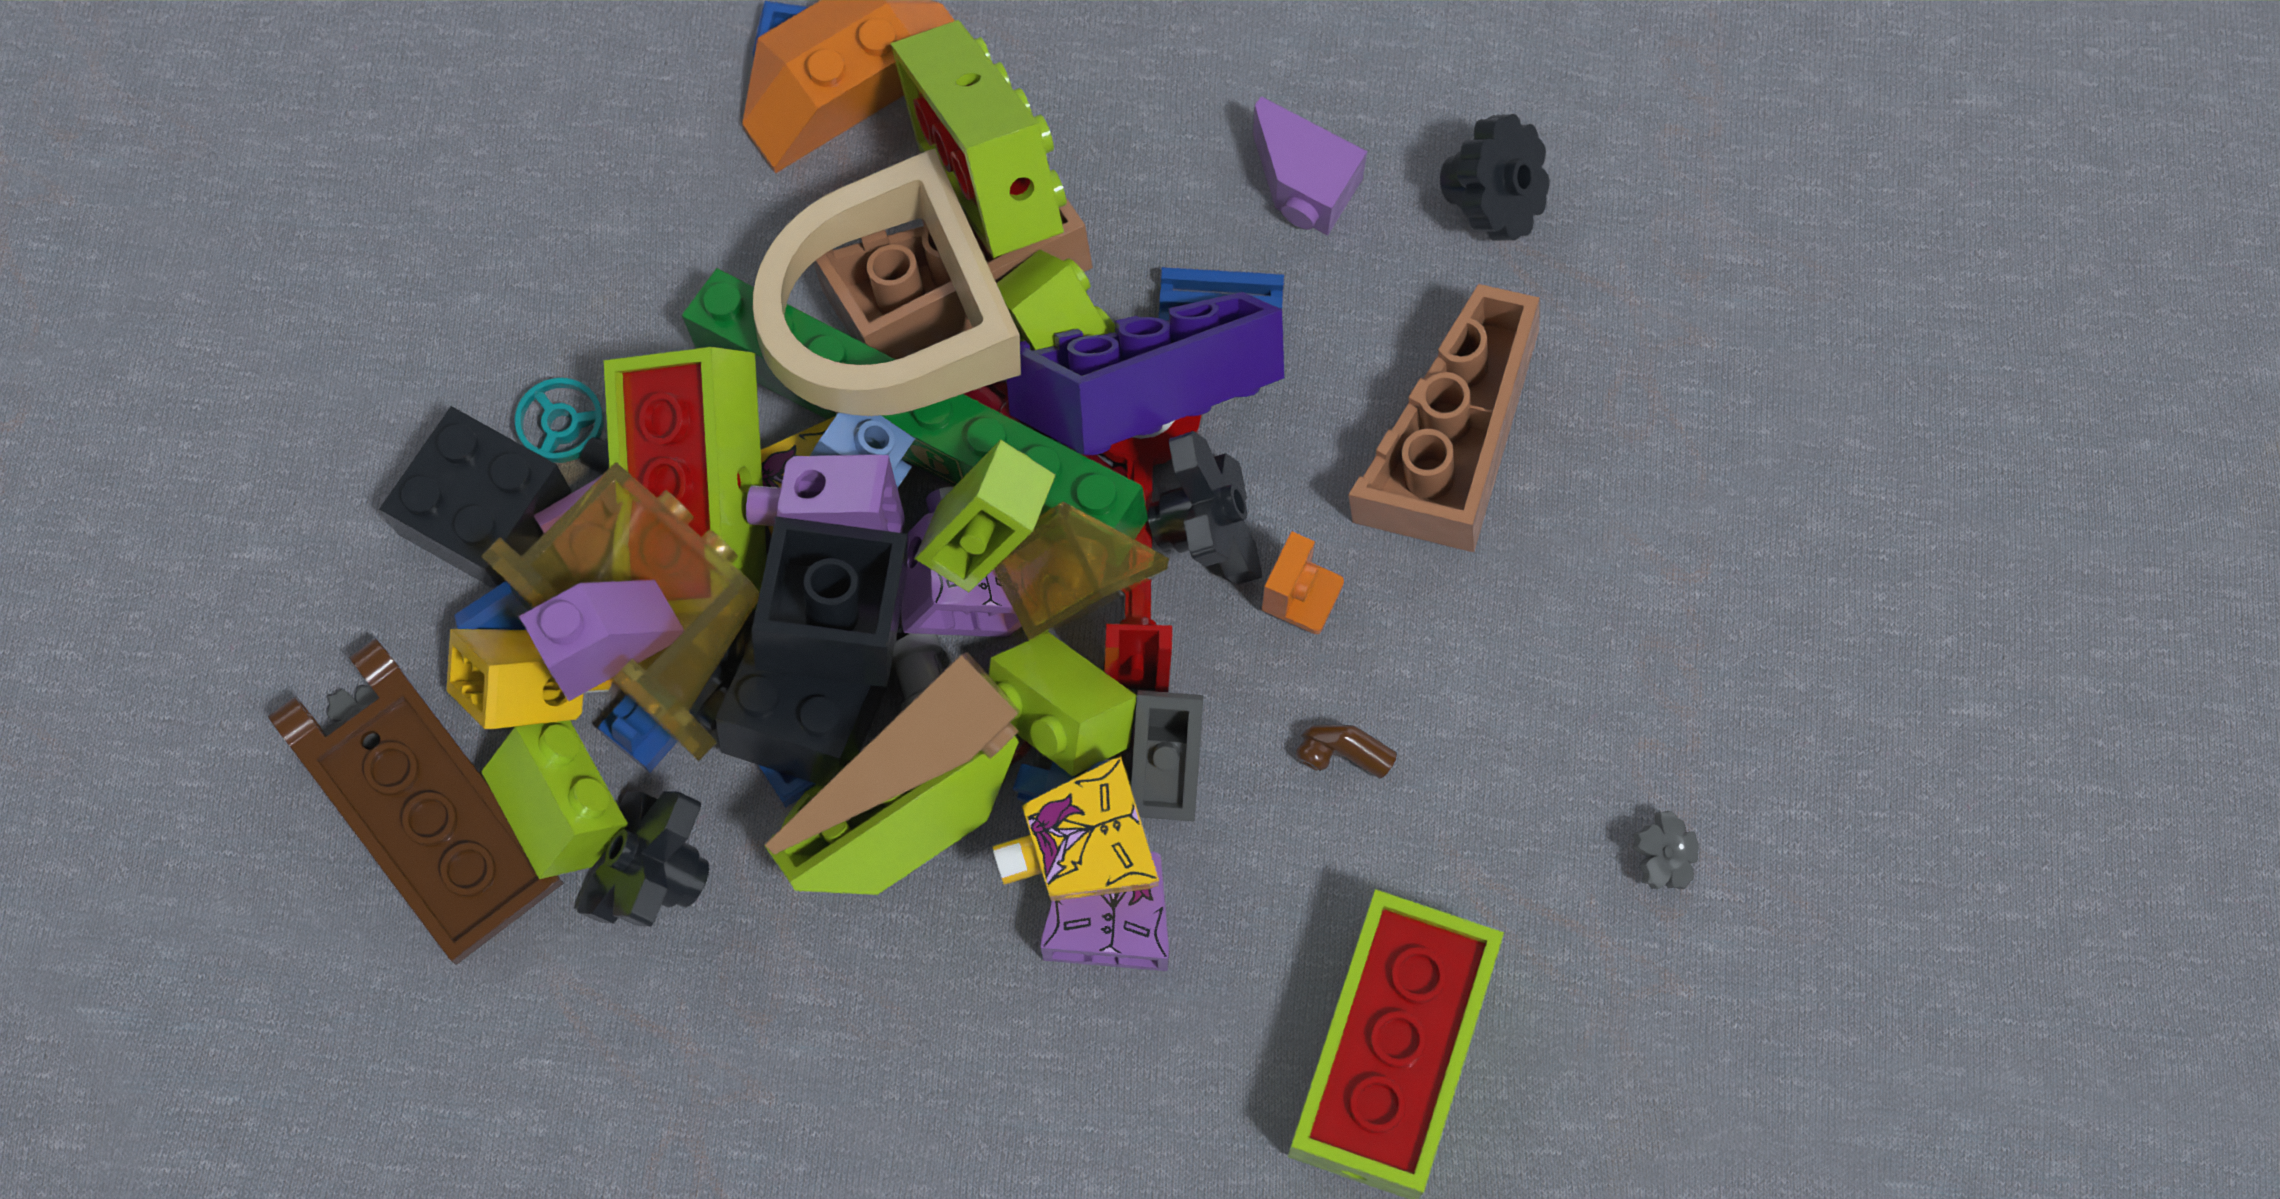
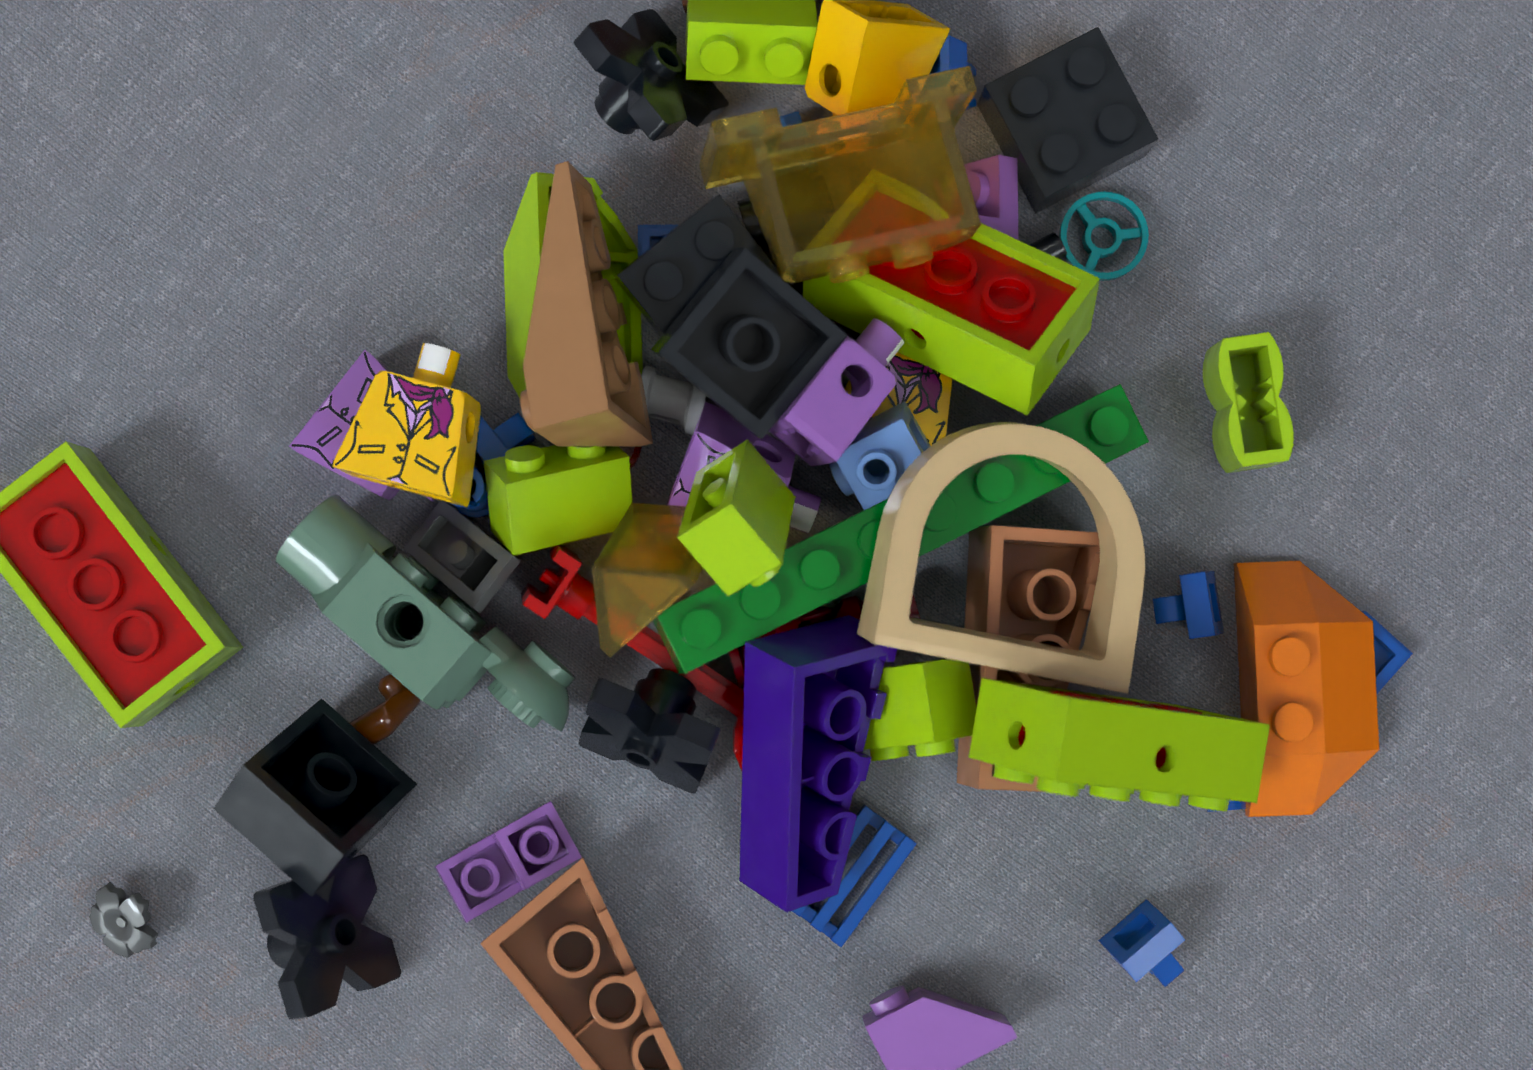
camera: 120 degrees right, 15 degrees up
medium lavender slope [519,580,687,701] -> none
orange bracket [1262,531,1344,634] -> none
none -> black brick [213,698,417,897]
none -> black plant [253,854,401,1020]
none -> sand green brick [275,494,576,731]
none -> medium lavender slope [434,801,582,923]
none -> blue tile [1098,899,1185,987]
none -> blue tile [1152,571,1224,639]
none -> lime brick [1202,332,1294,473]

